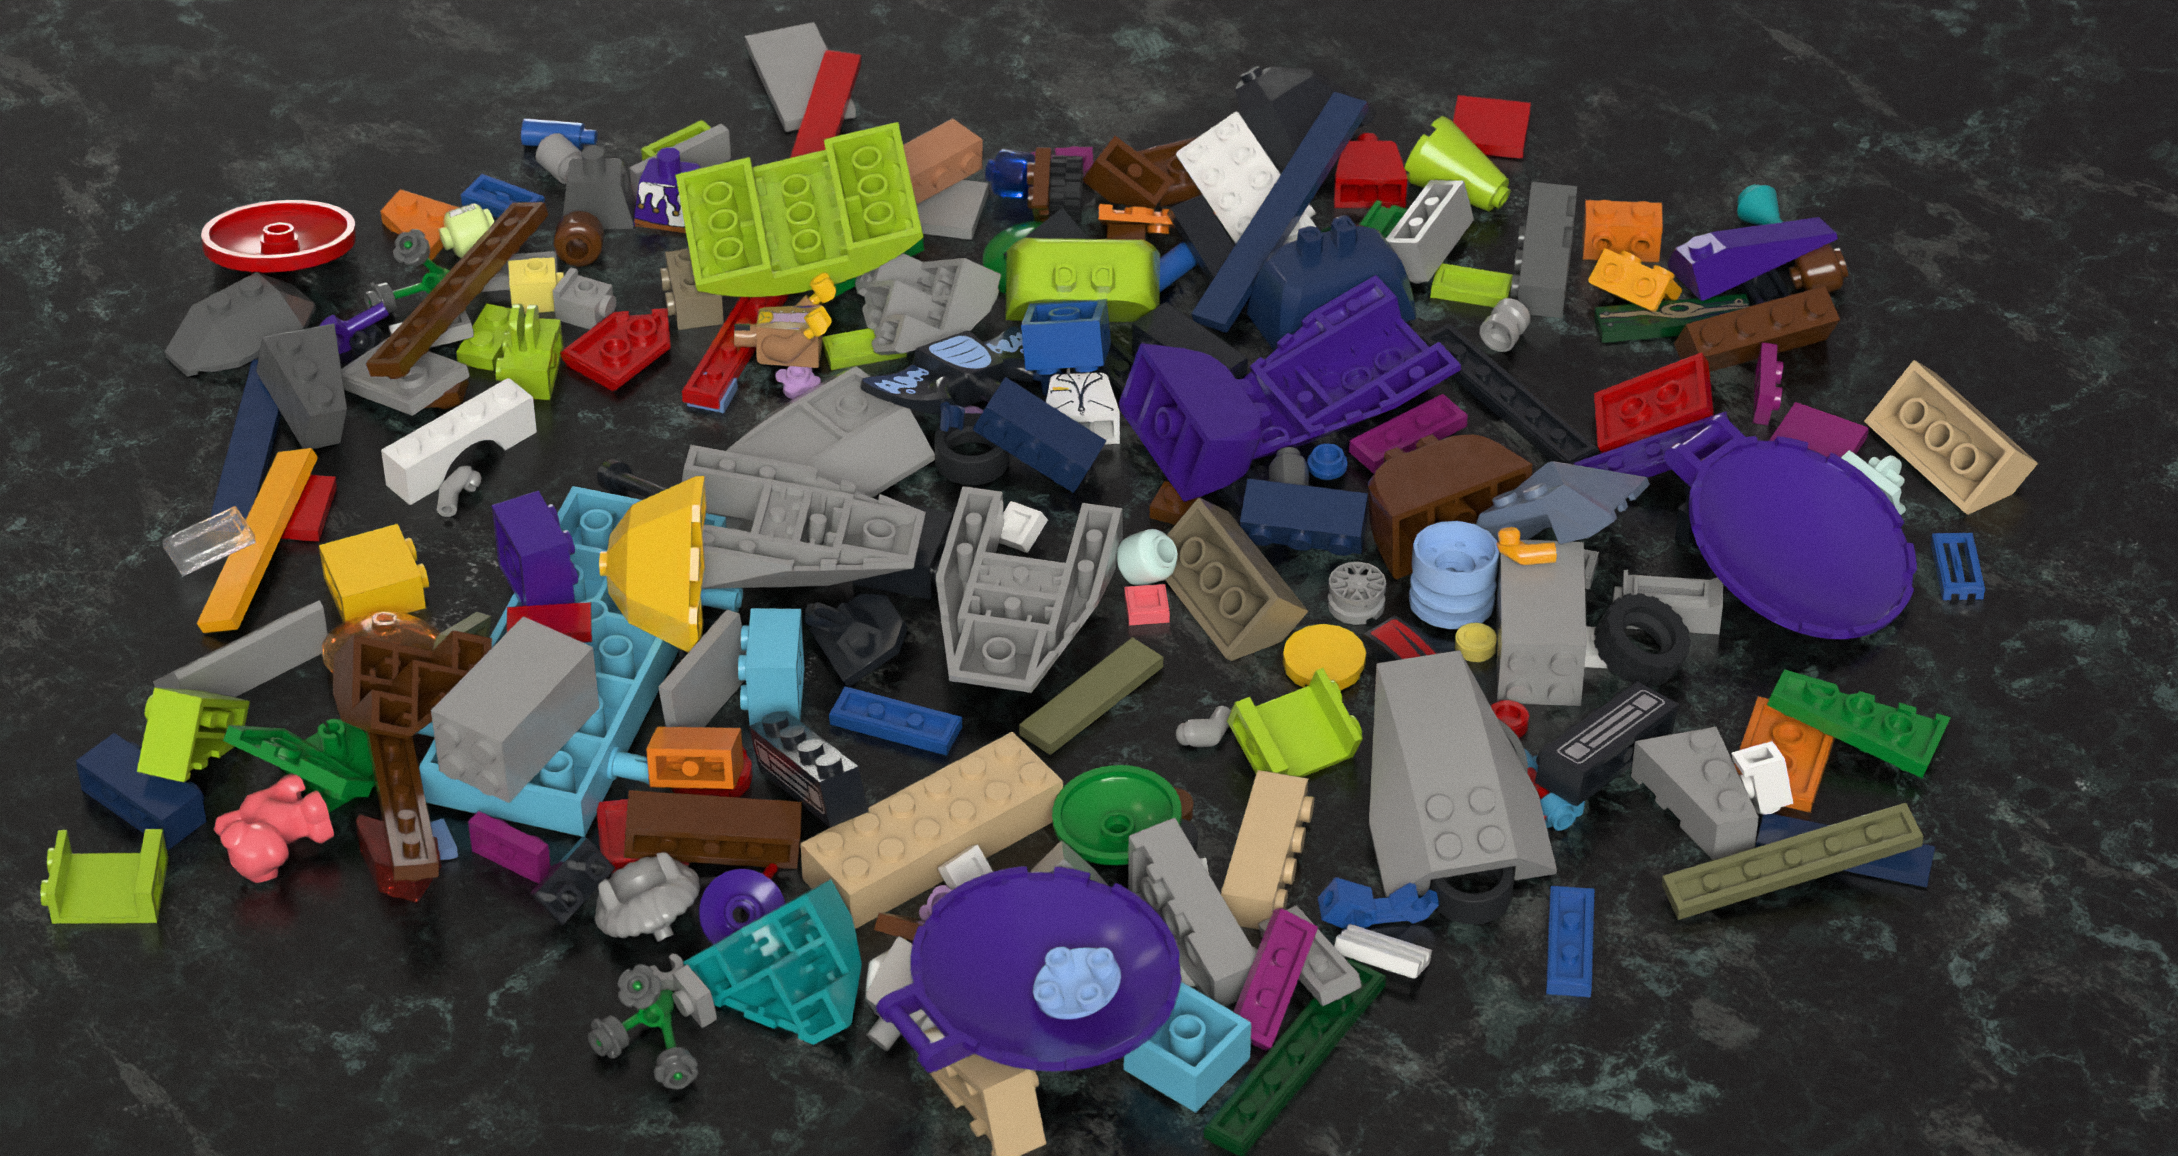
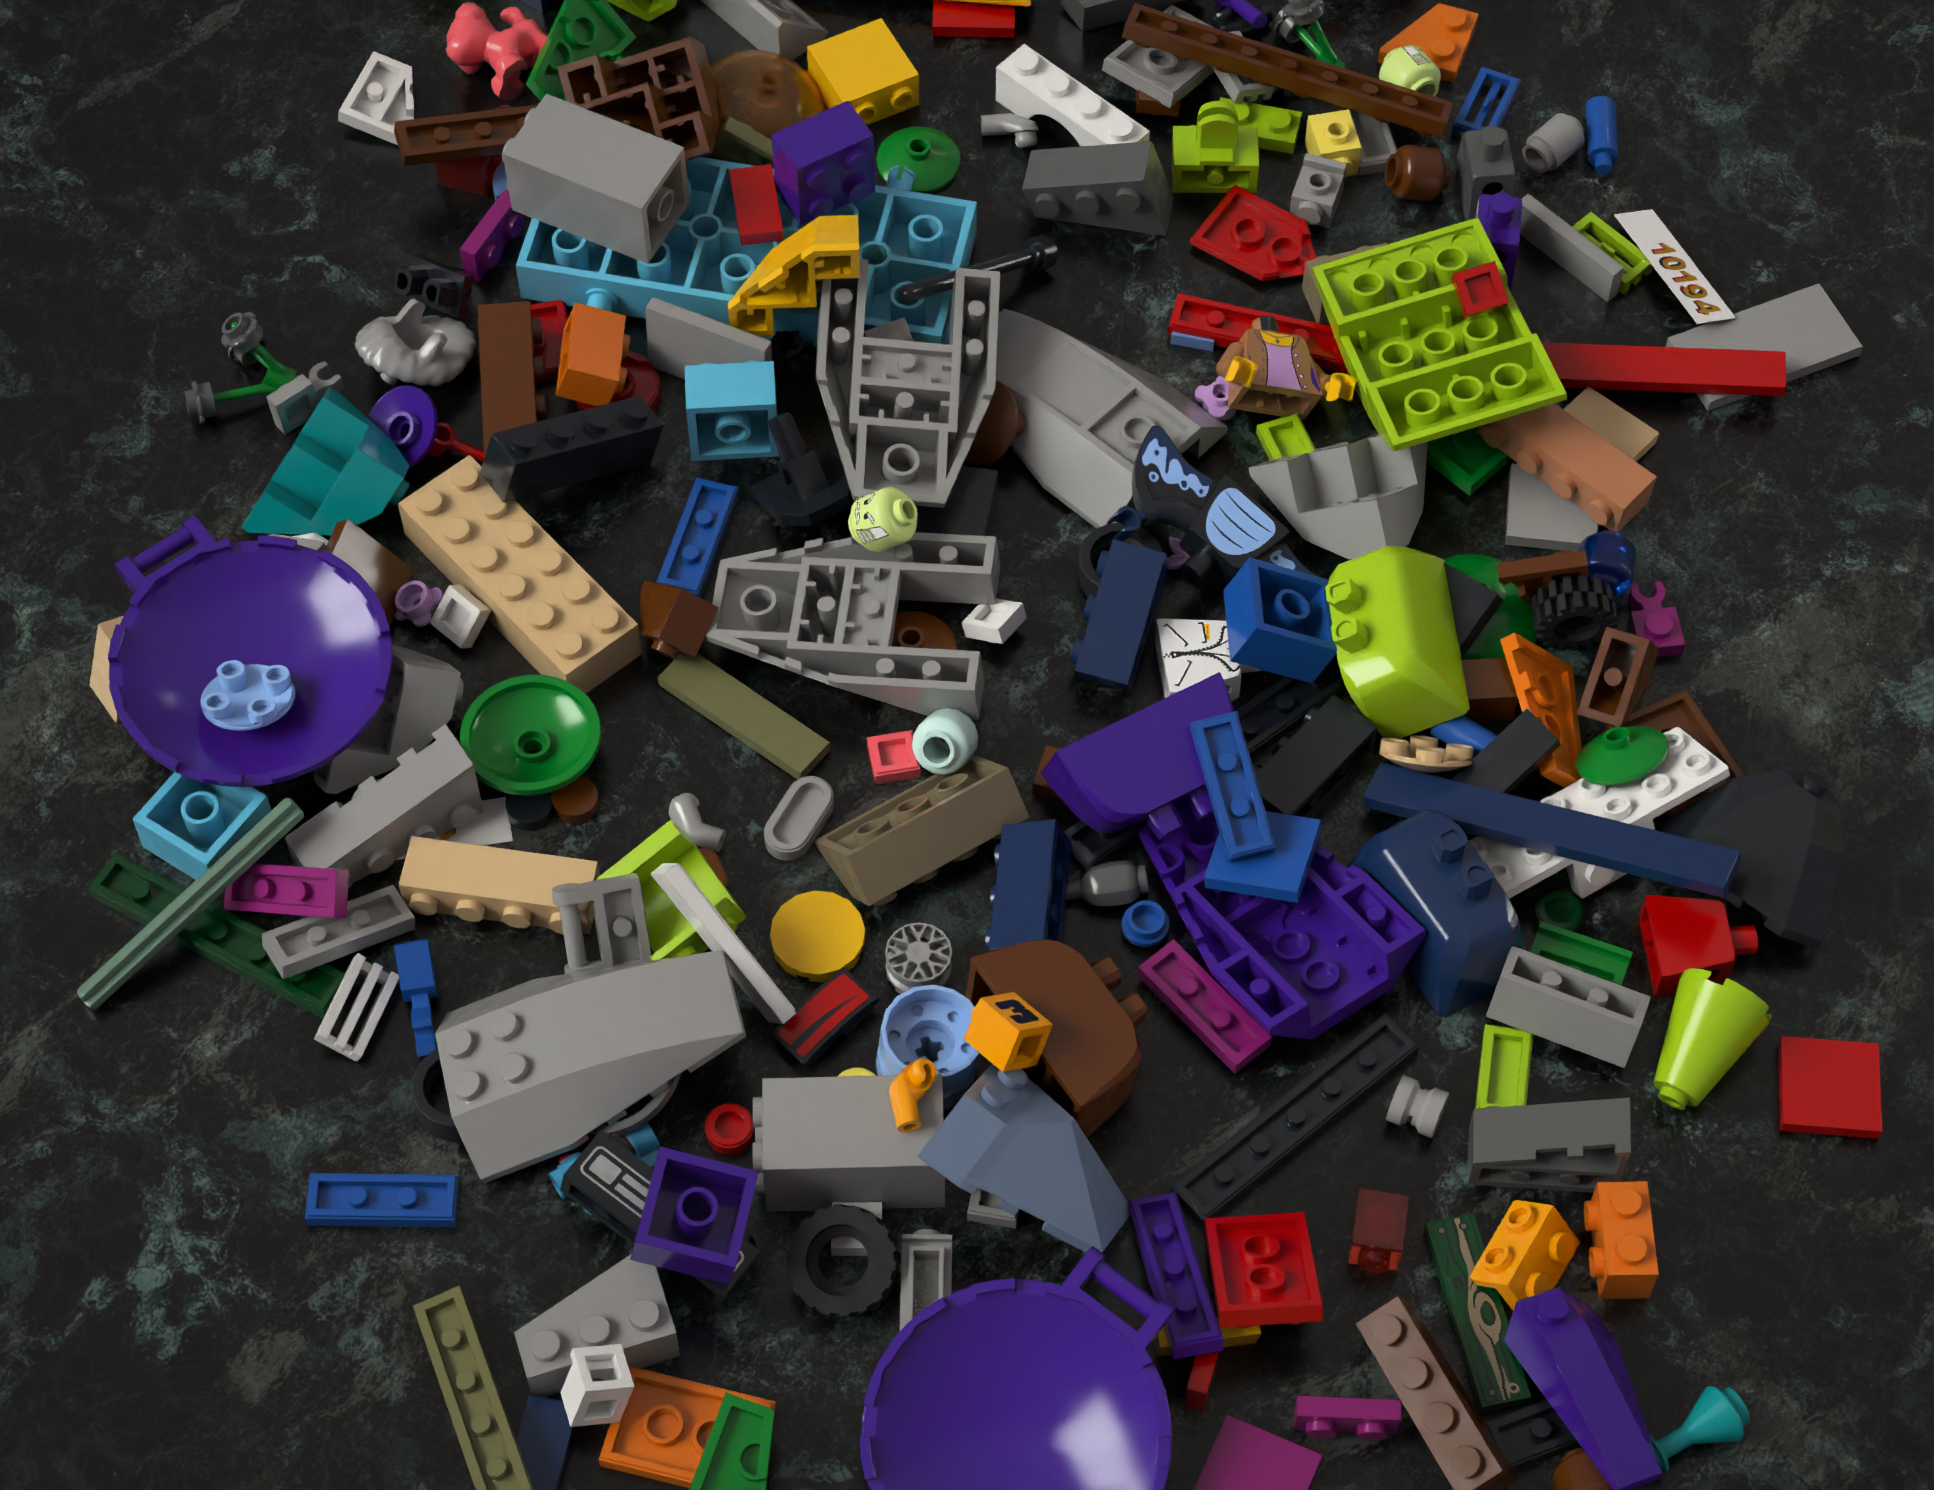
camera: 85 degrees right, 15 degrees up
none -> sand green axle [77,798,304,1009]
none -> white wing [338,51,414,145]
none -> light grey plate [552,873,652,974]
none -> dark purple brick [630,1146,759,1285]
none -> reddish brown slope [639,581,719,660]
none -> white tile [651,863,796,1024]
none -> light grey tile [764,776,834,861]
none -> yellowish green head [848,486,918,552]
none -> green dish [877,126,960,194]
none -> light orange brick [964,992,1053,1072]
none -> dark grey wedge [1022,141,1174,236]
none -> blue tile [1189,711,1276,862]
none -> blue tile [1204,811,1322,903]
none -> clear red brick [1348,1188,1409,1273]
none -> tan dish [1379,735,1474,773]
none -> red tile [1451,261,1509,319]
none -> green dish [1575,726,1669,785]
none -> white sticker [1614,209,1736,324]

